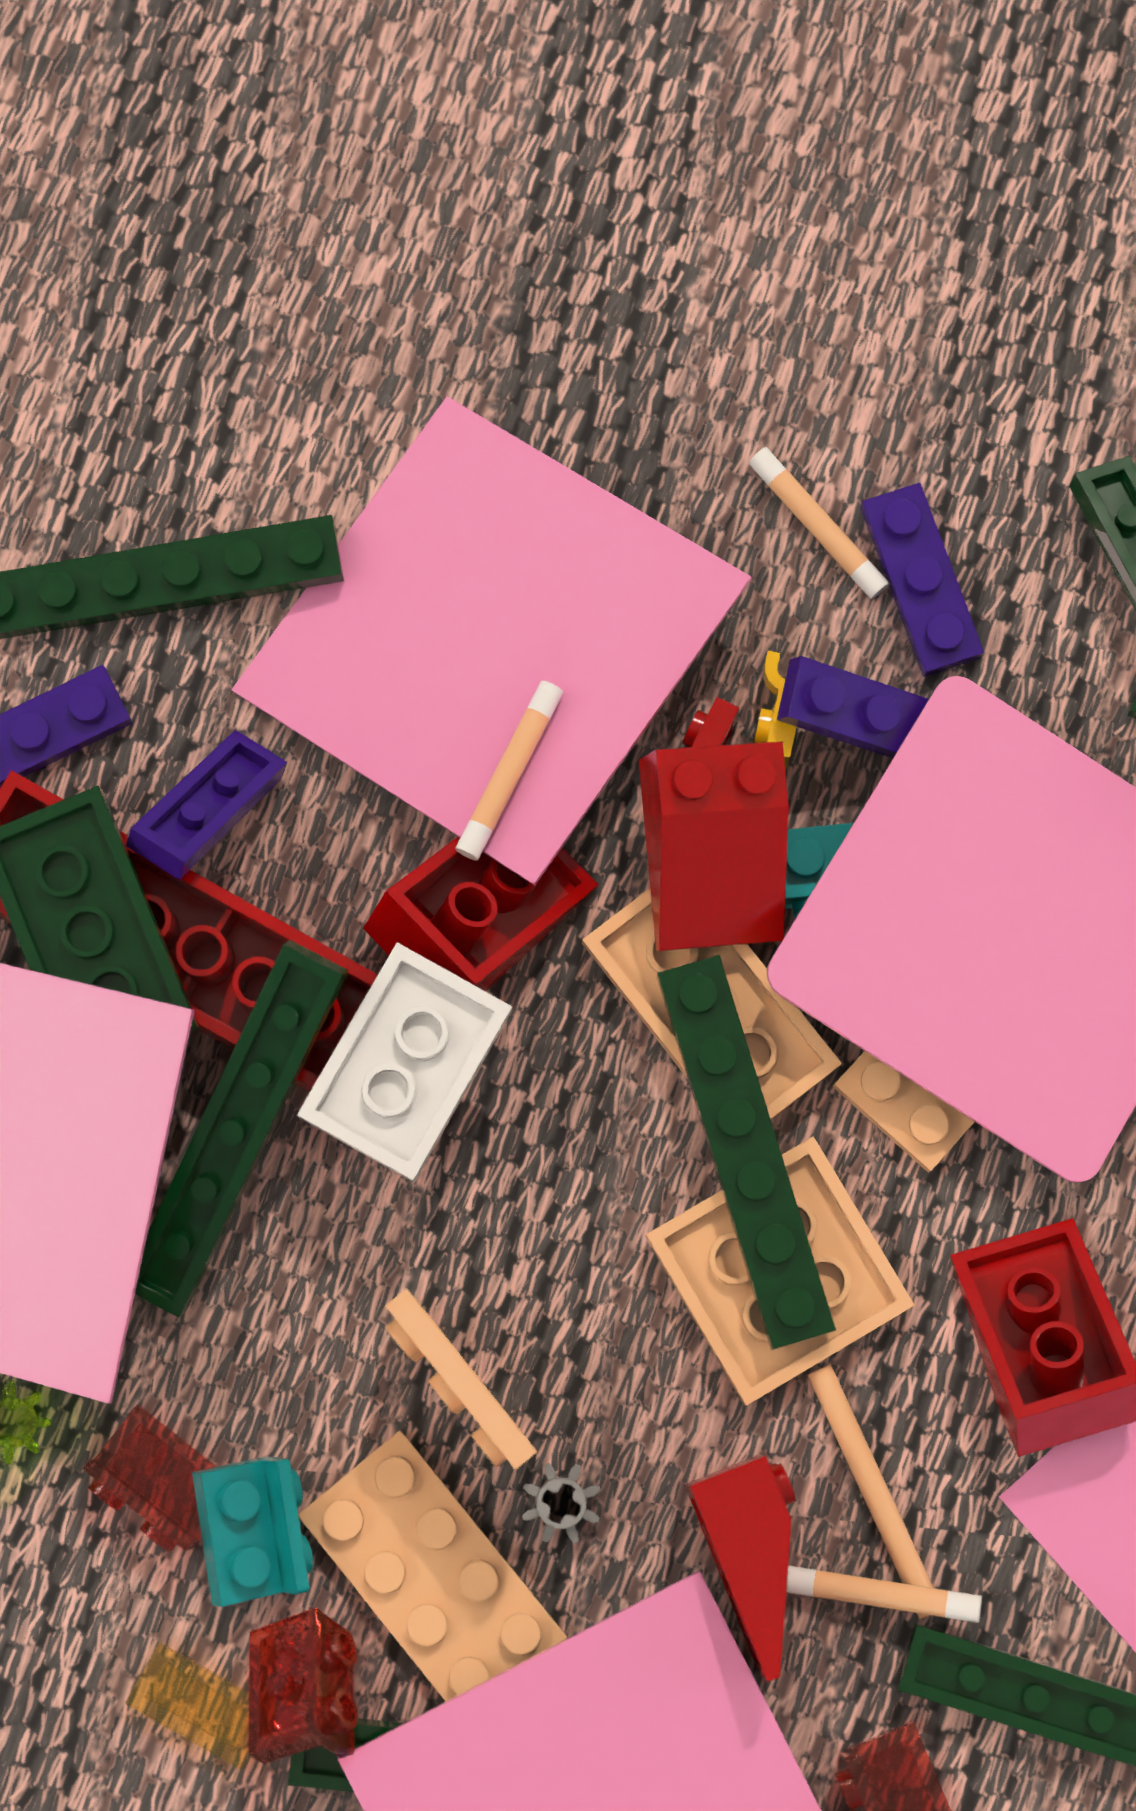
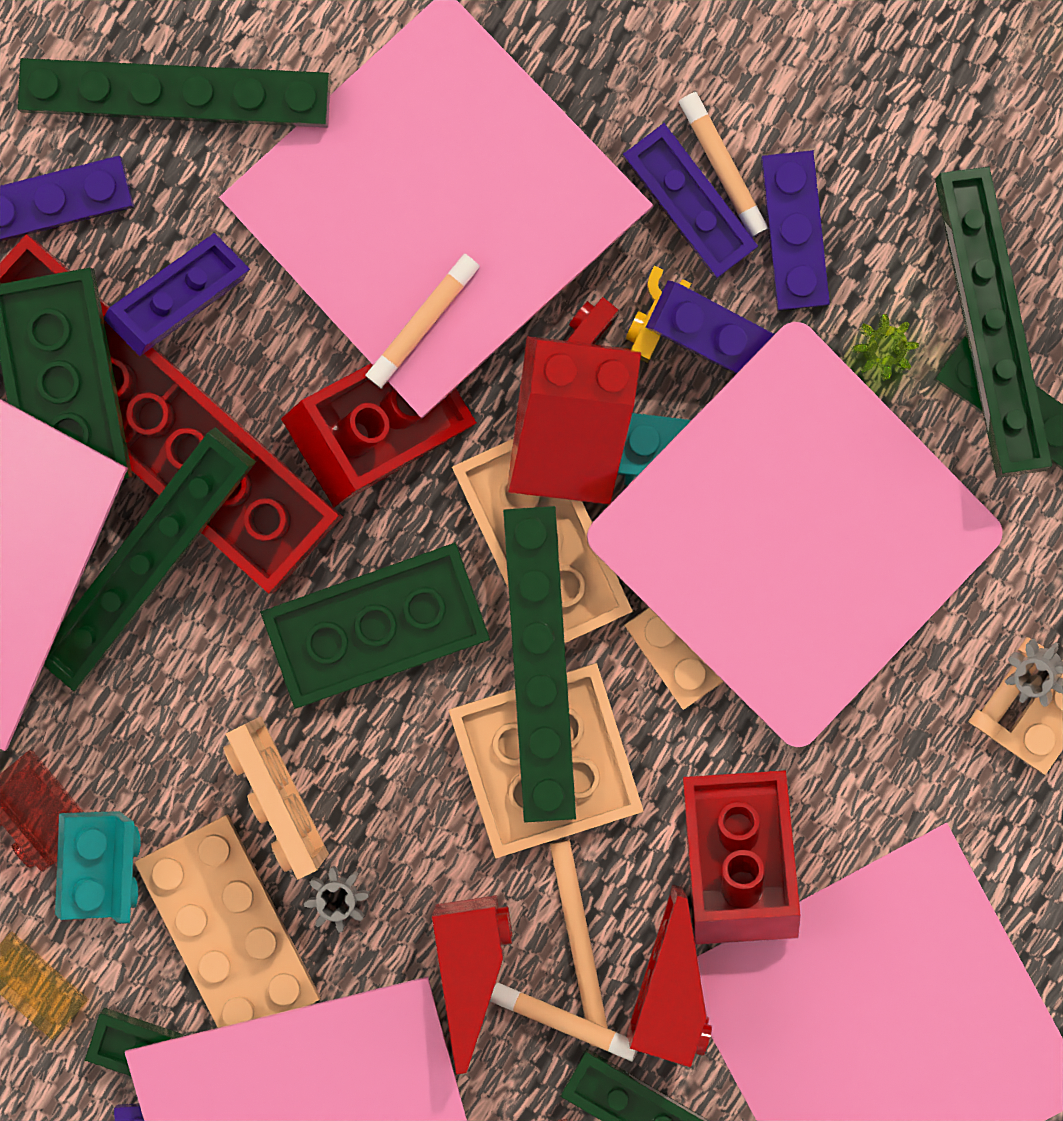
camera: 15 degrees right, 10 degrees up
clear red bracket [248,1607,358,1765] -> none
white plate [297,943,512,1182] -> none
none -> dark green plate [260,542,491,709]
none -> dark purple plate [622,123,758,279]
none -> red slope [627,885,712,1067]
none -> clear neon green gear [851,314,919,381]

